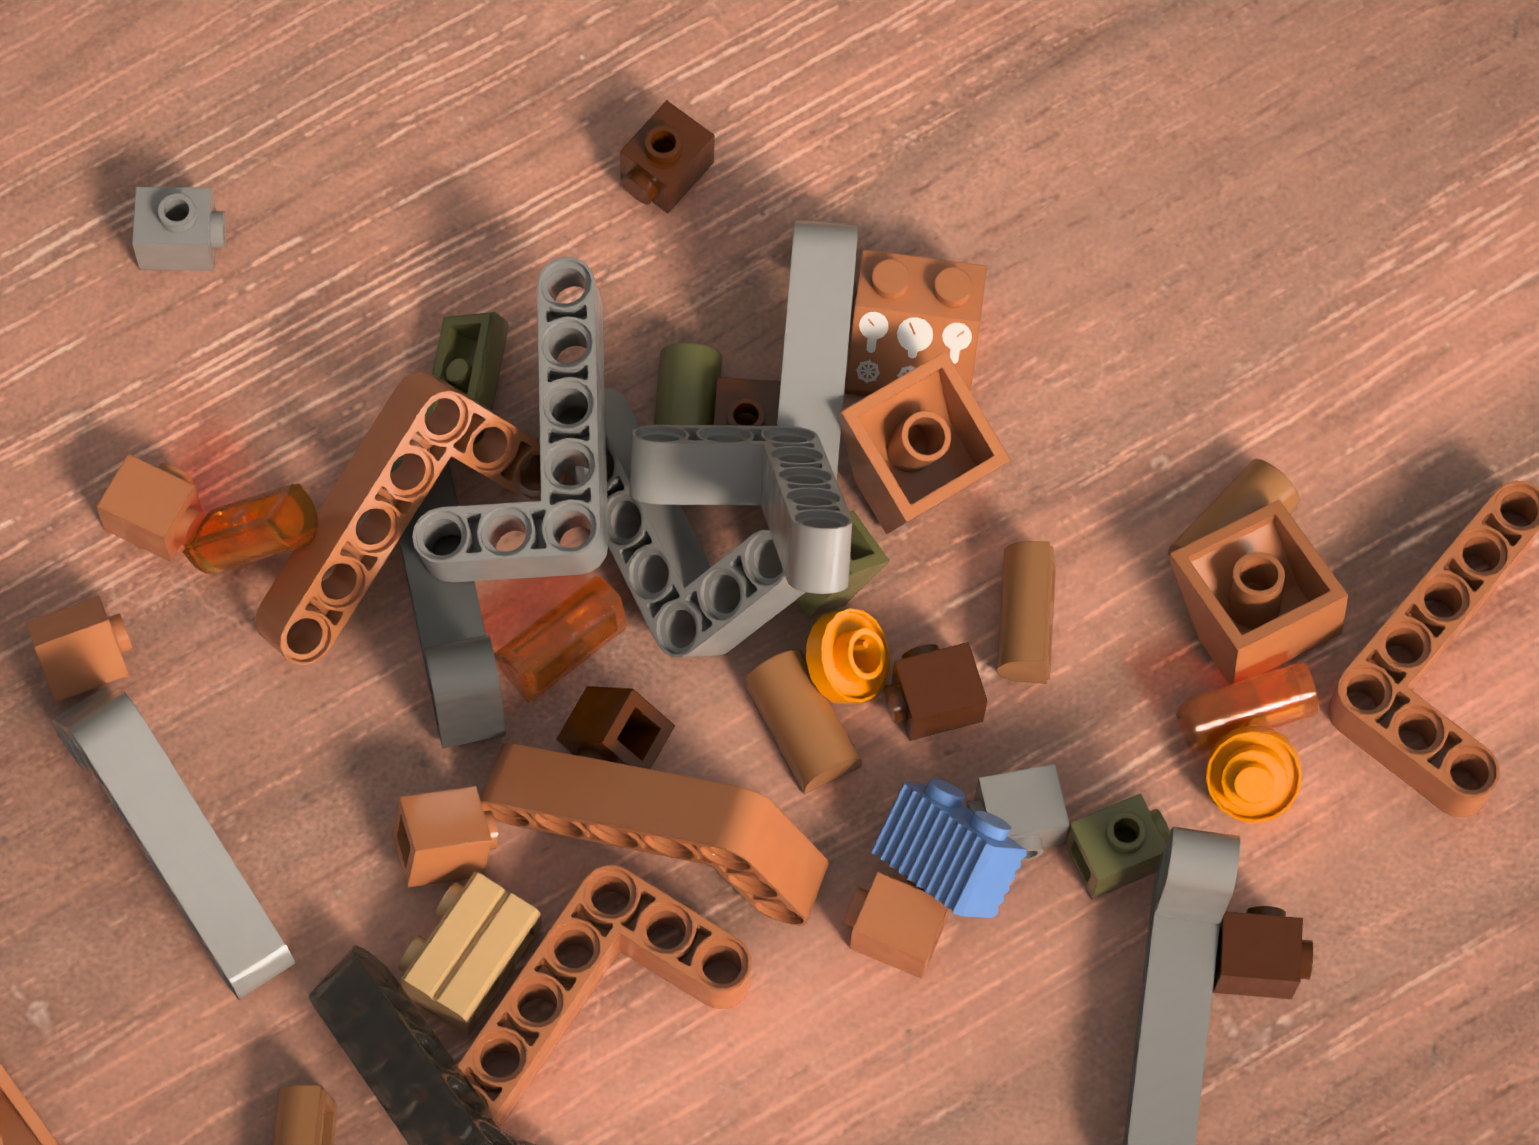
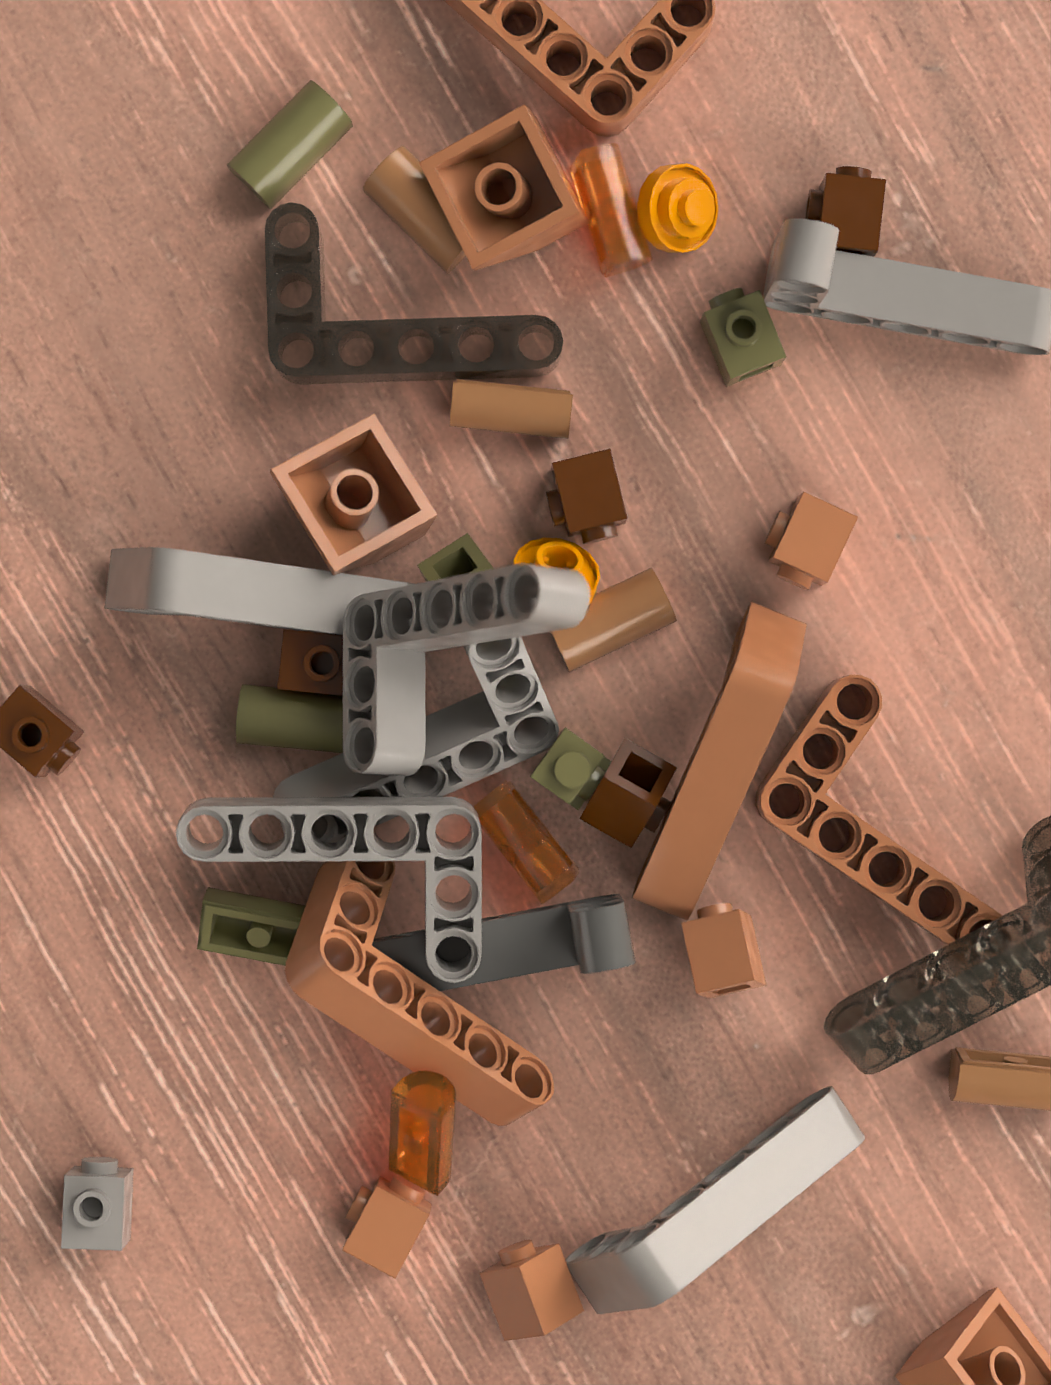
camera: 85 degrees left, 20 degrees up
tan brick [398,871,542,1035] -> none
nougat slope [845,249,987,396] -> none
medium blue brick [871,778,1027,918] -> none
light grey brick [966,764,1070,862] -> none
none -> olive brick [227,80,353,210]
none -> clear smoke beam [265,202,563,385]
none -> olive brick [530,727,611,810]

